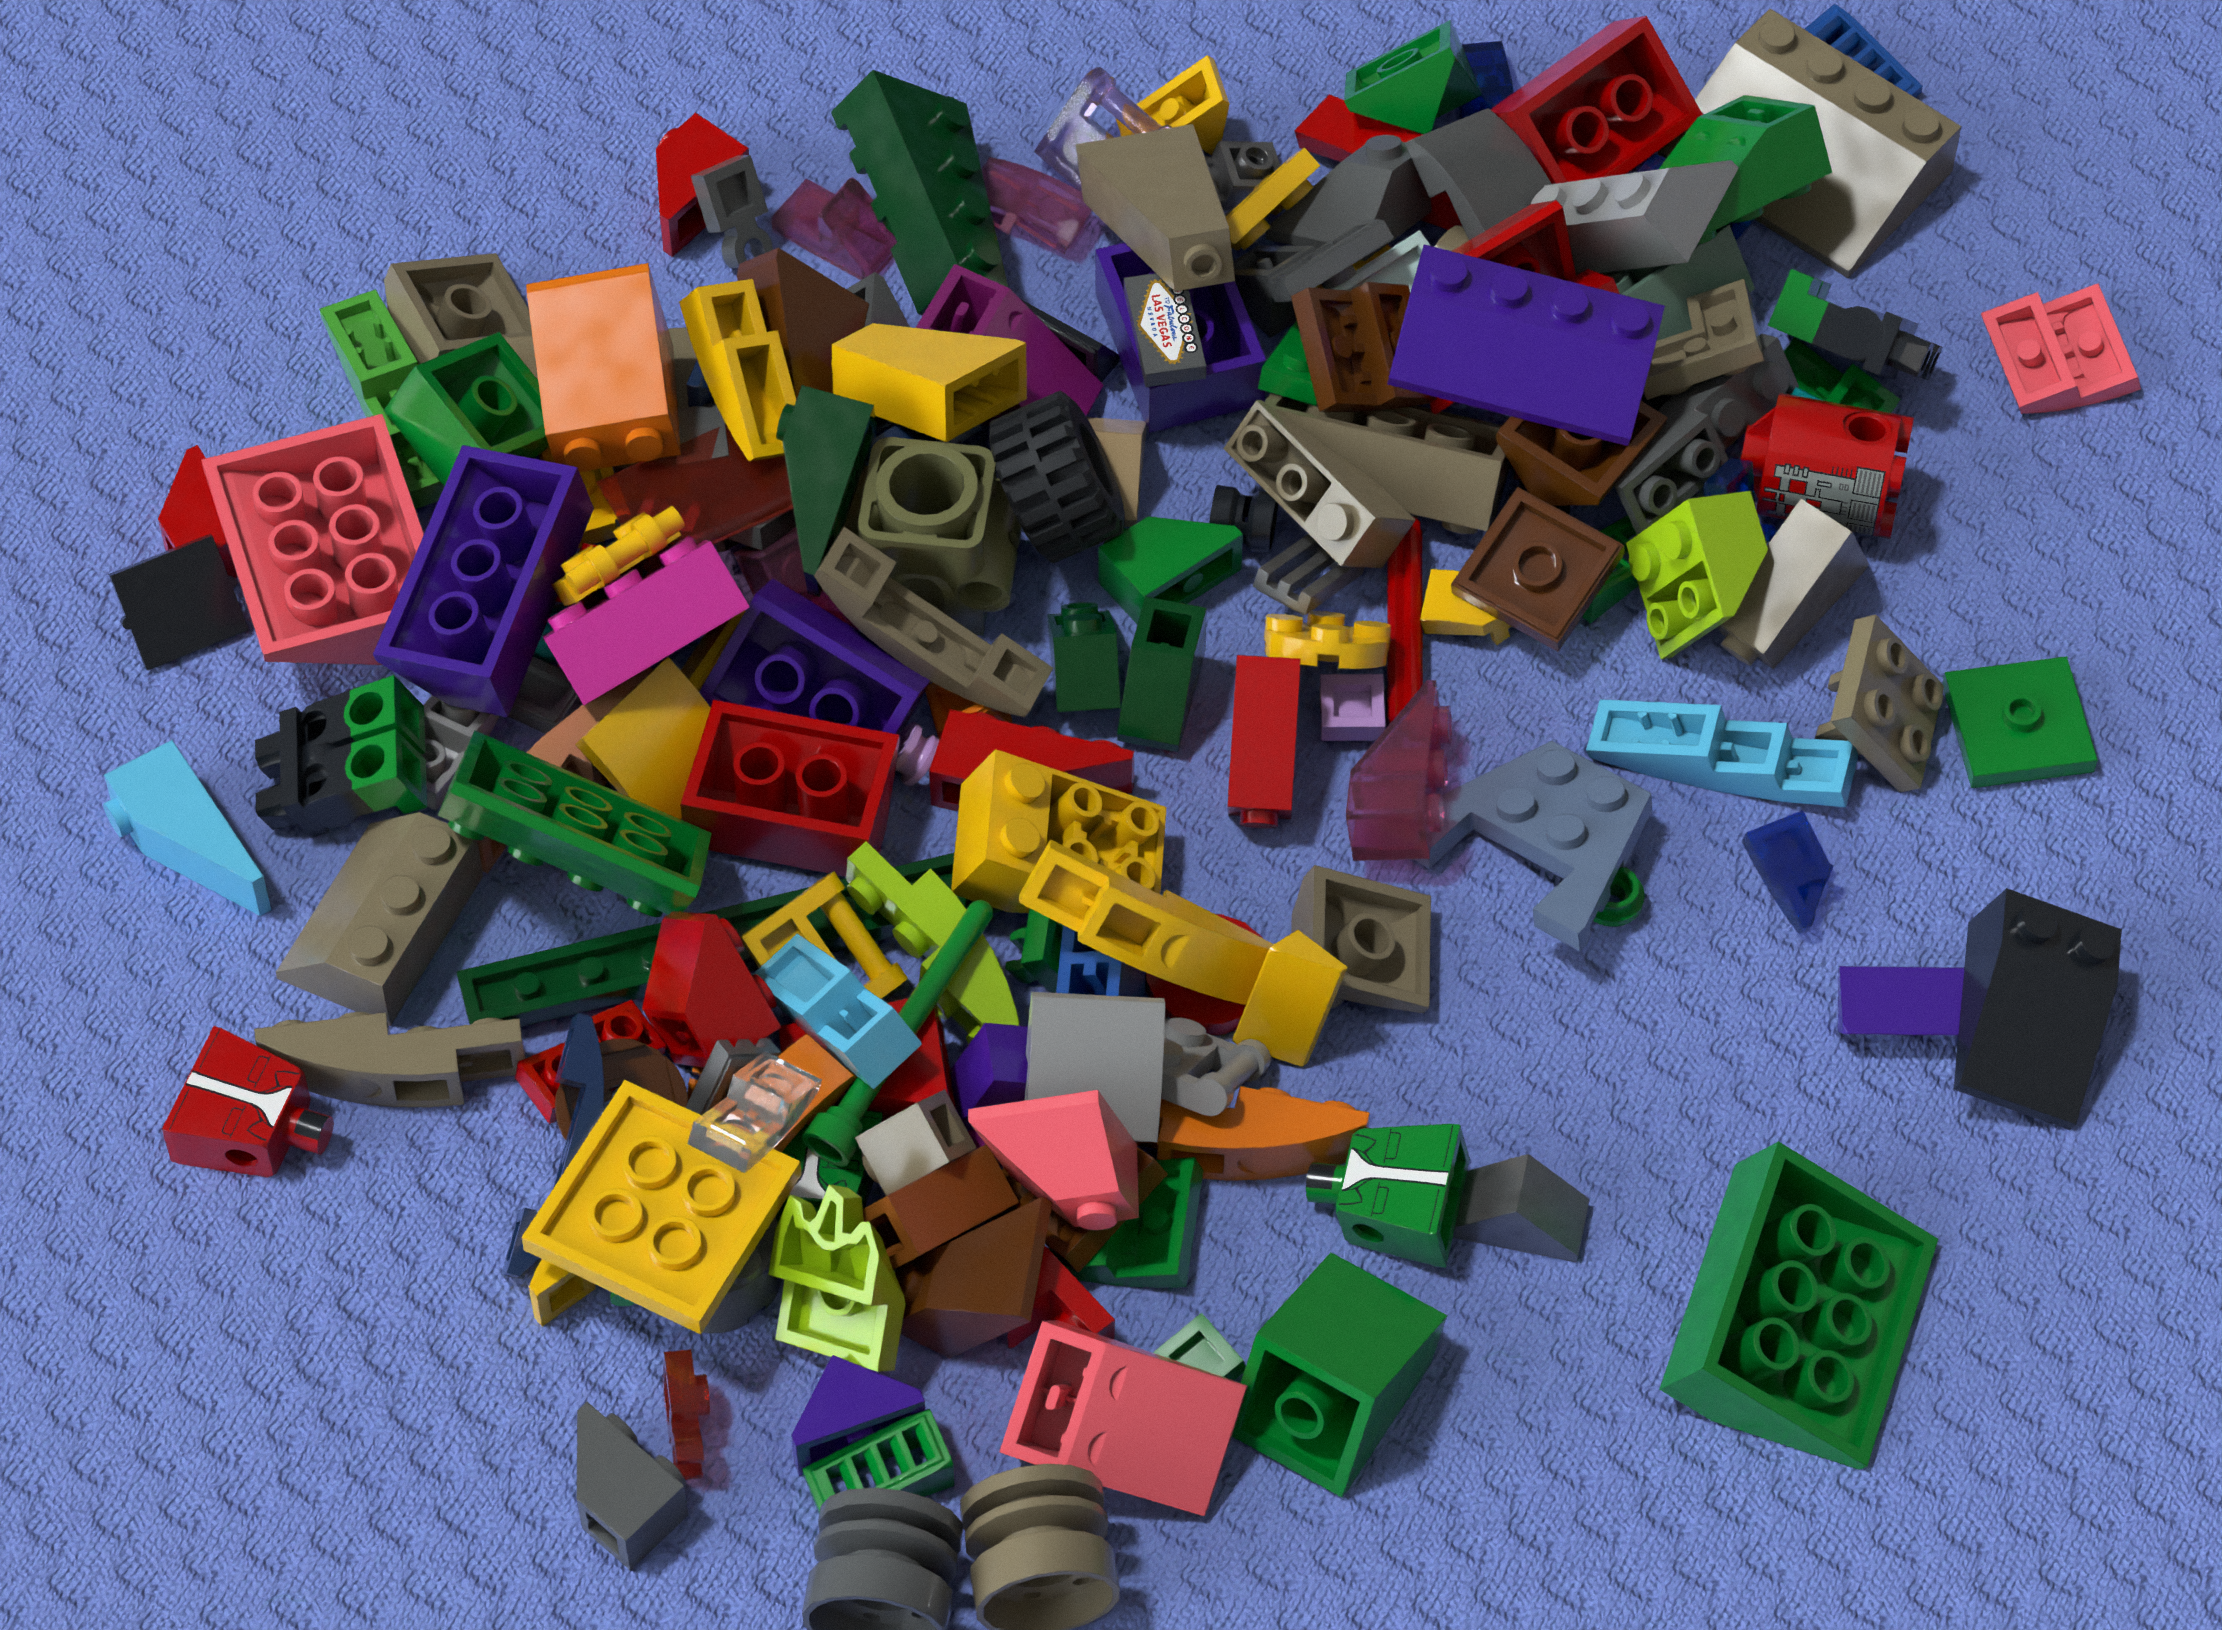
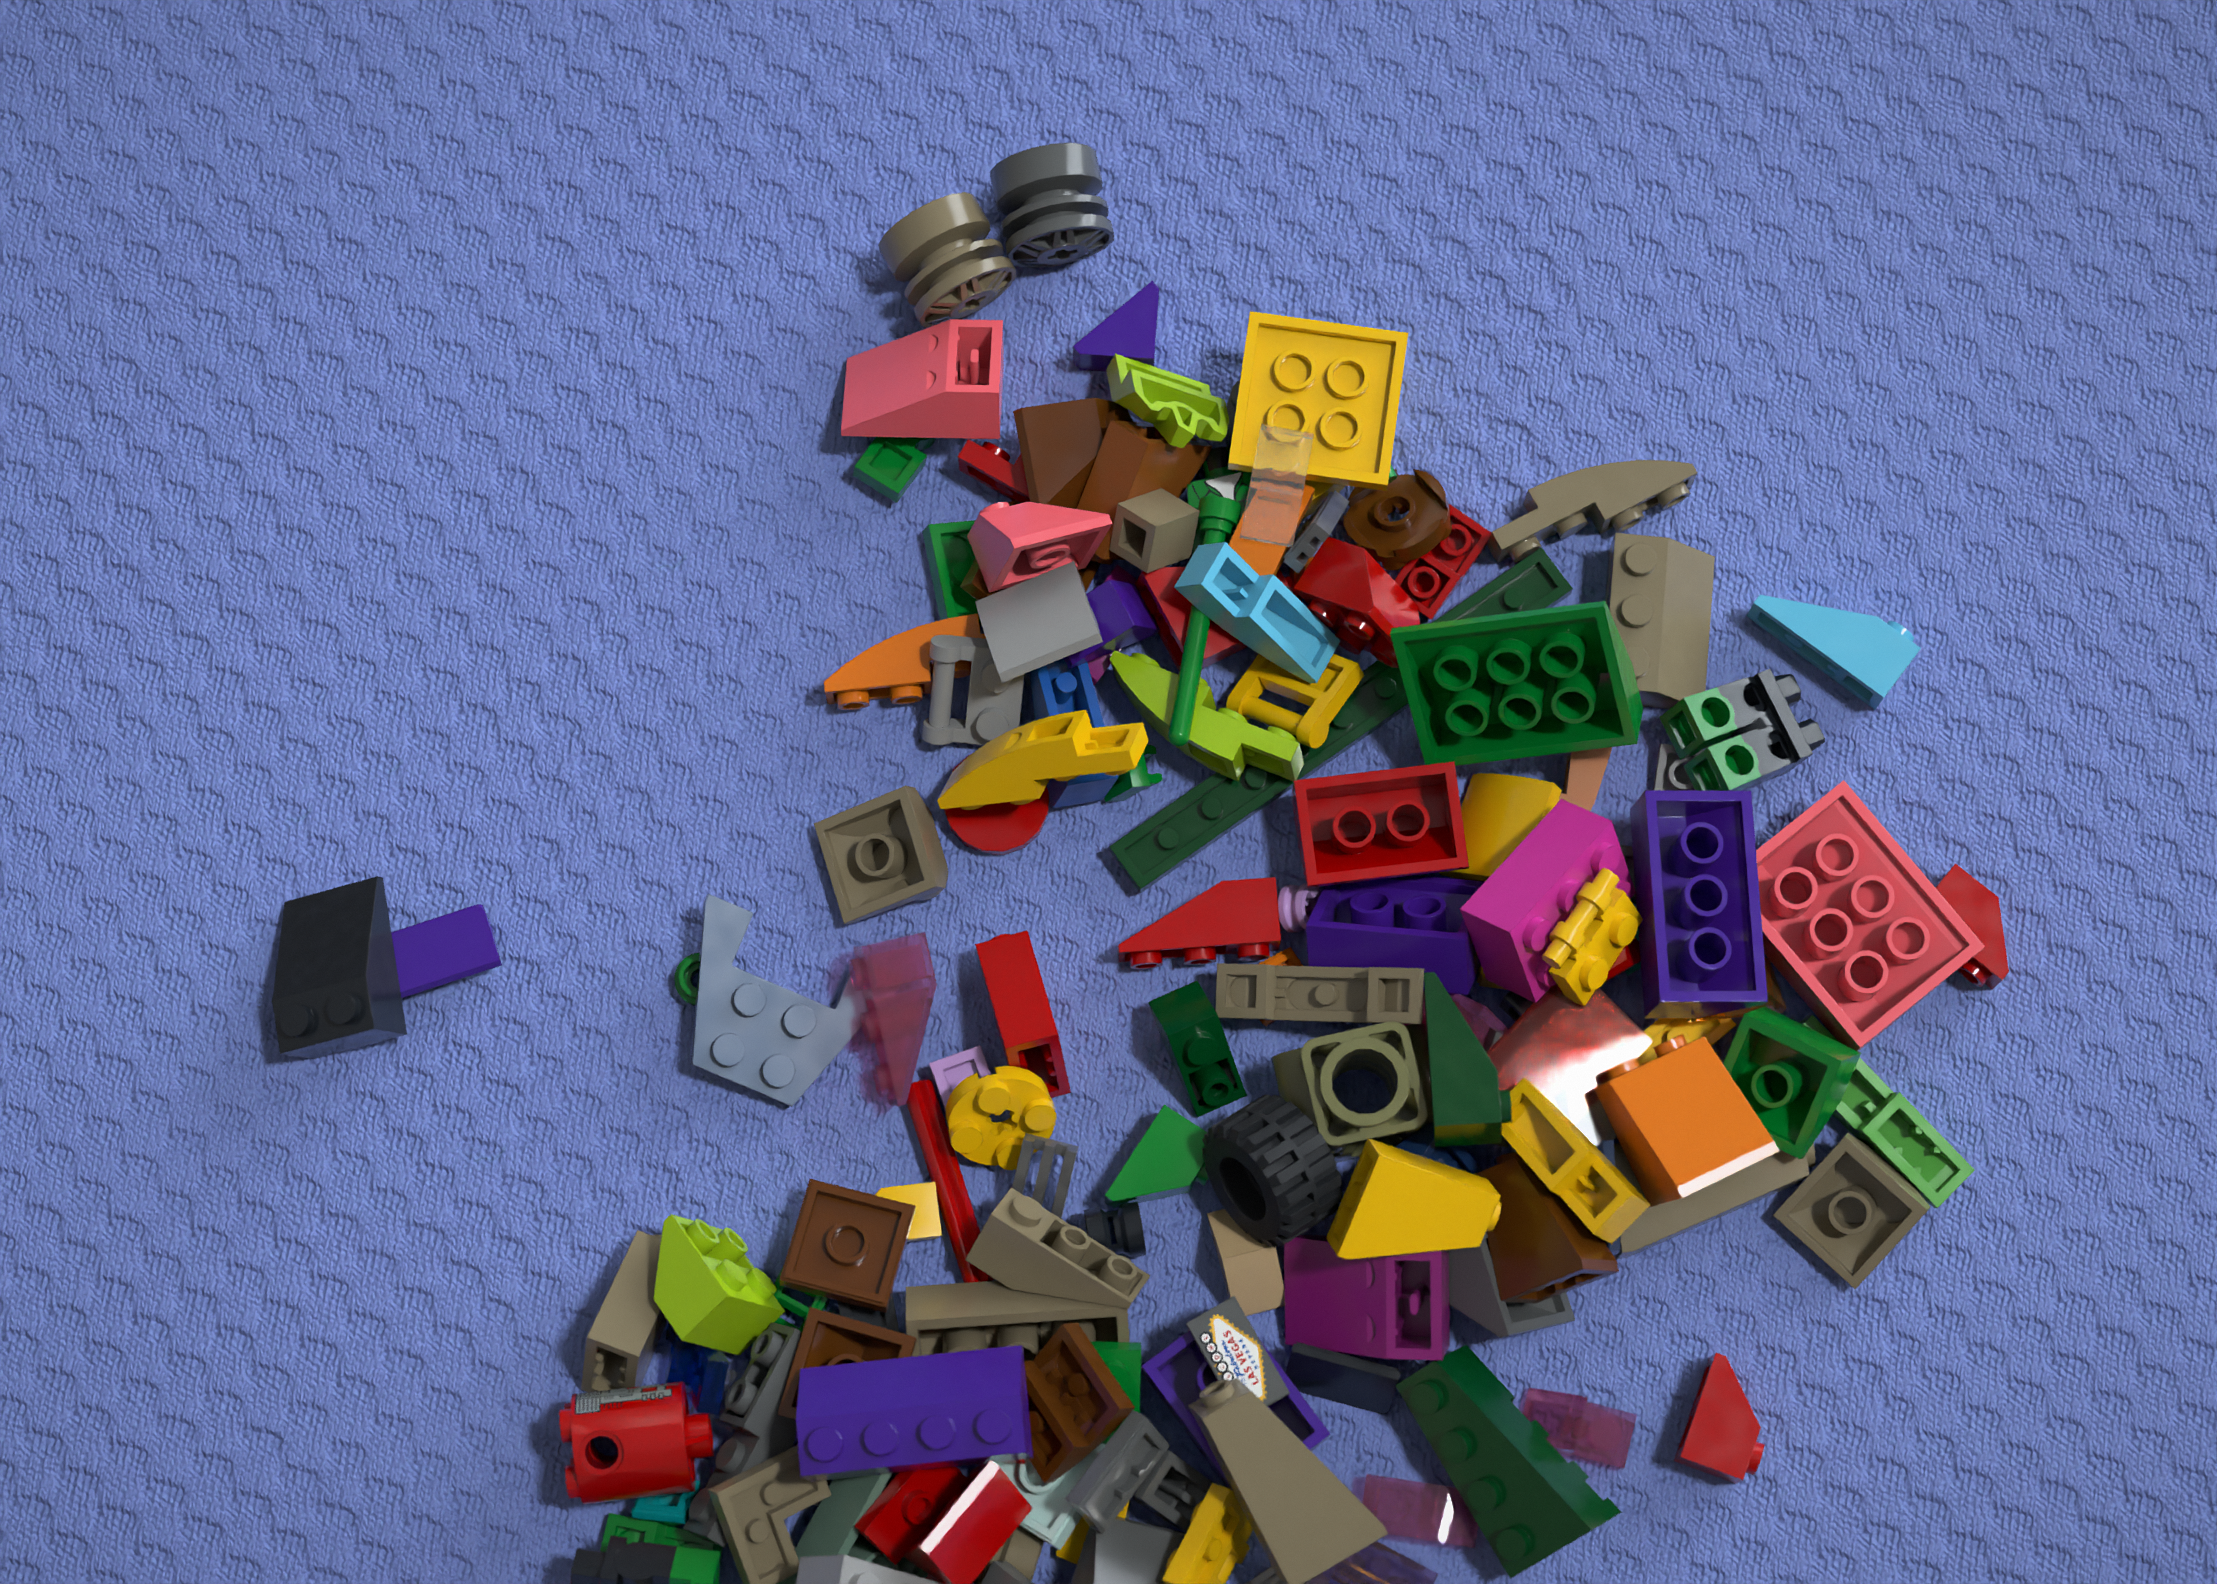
camera: 160 degrees right, 20 degrees up
black piece [108,534,249,671] -> none
red torso [162,1026,334,1177] -> none
dark blue slope [501,1013,604,1278] -> none
dark grey slope [576,1402,688,1570] -> none
clear red plate [662,1349,710,1480] -> none
dark grey plate [691,155,773,268] -> none
green slope [802,1409,955,1514] -> none
yellow slope [951,749,1167,913] -> none
dark green slope [1117,596,1207,752] -> none
yellow slope [1232,930,1348,1067] -> none
green slope [1232,1252,1448,1497] -> none
green torso [1306,1124,1470,1268] -> none
flat silver slope [1453,1154,1589,1262] -> none
medium azure slope [1586,699,1858,807] -> none
green slope [1659,1141,1938,1470] -> none
clear blue slope [1742,810,1834,935] -> none
dark tan plate [1815,614,1944,793] -> none
green plate [1942,656,2098,788] -> none

